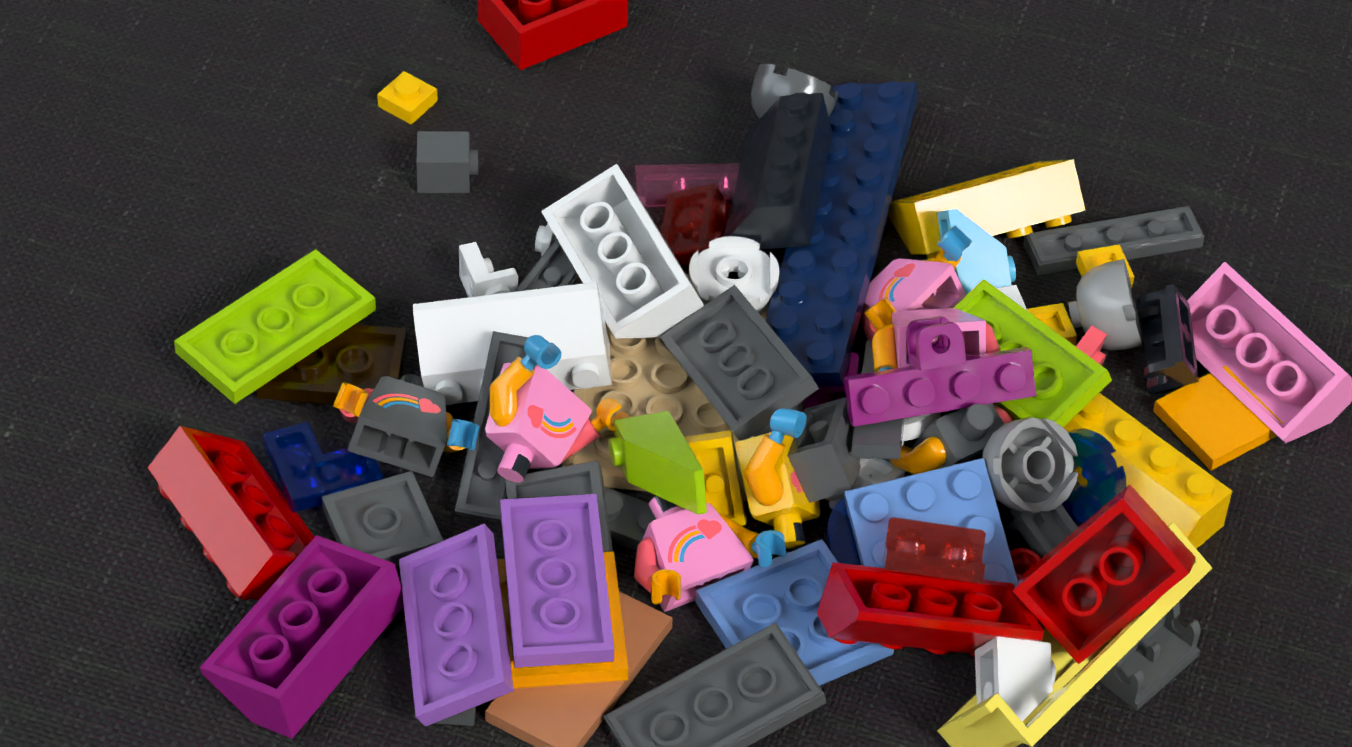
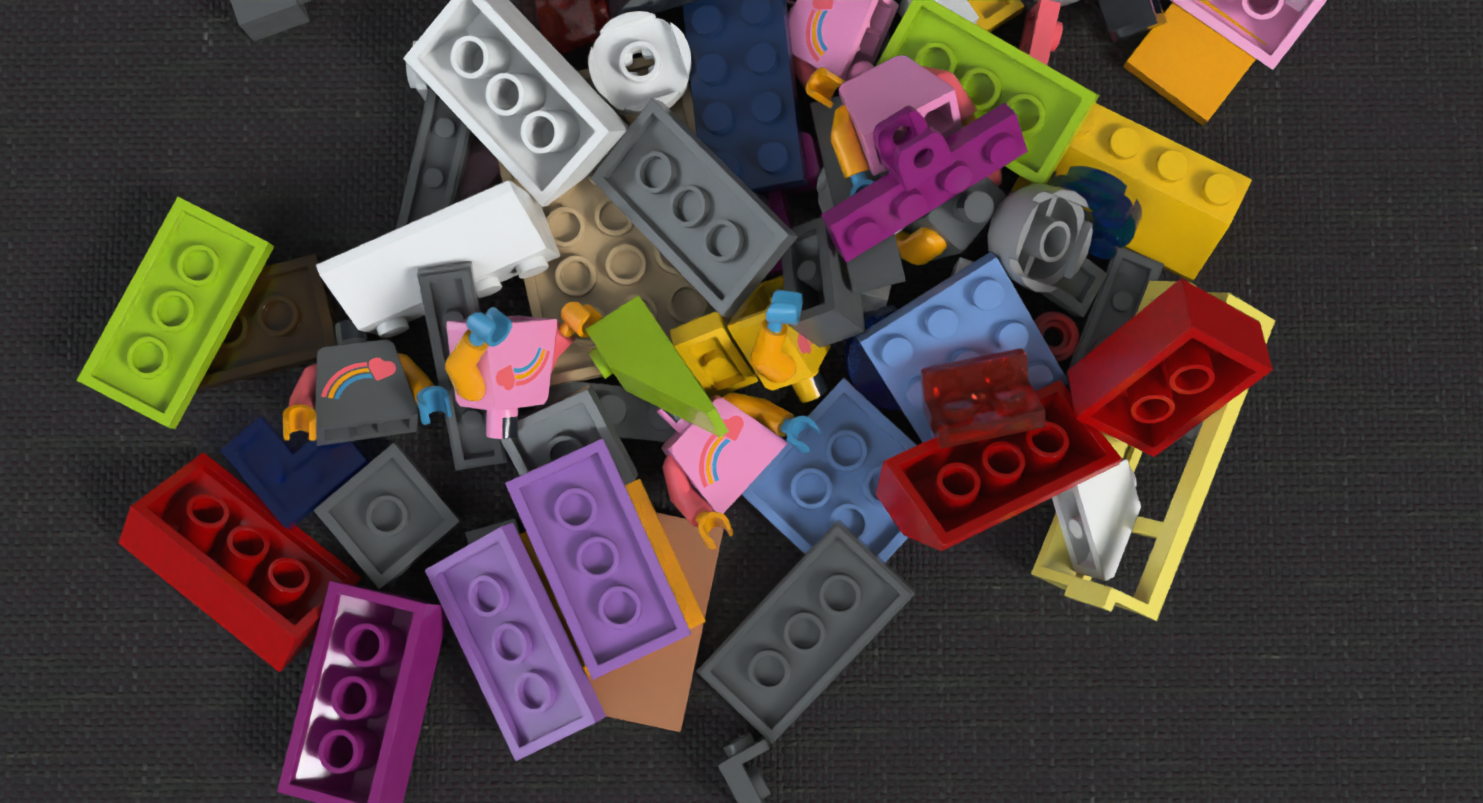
camera: 15 degrees left, 35 degrees up
white bracket [459,242,518,297] -> none

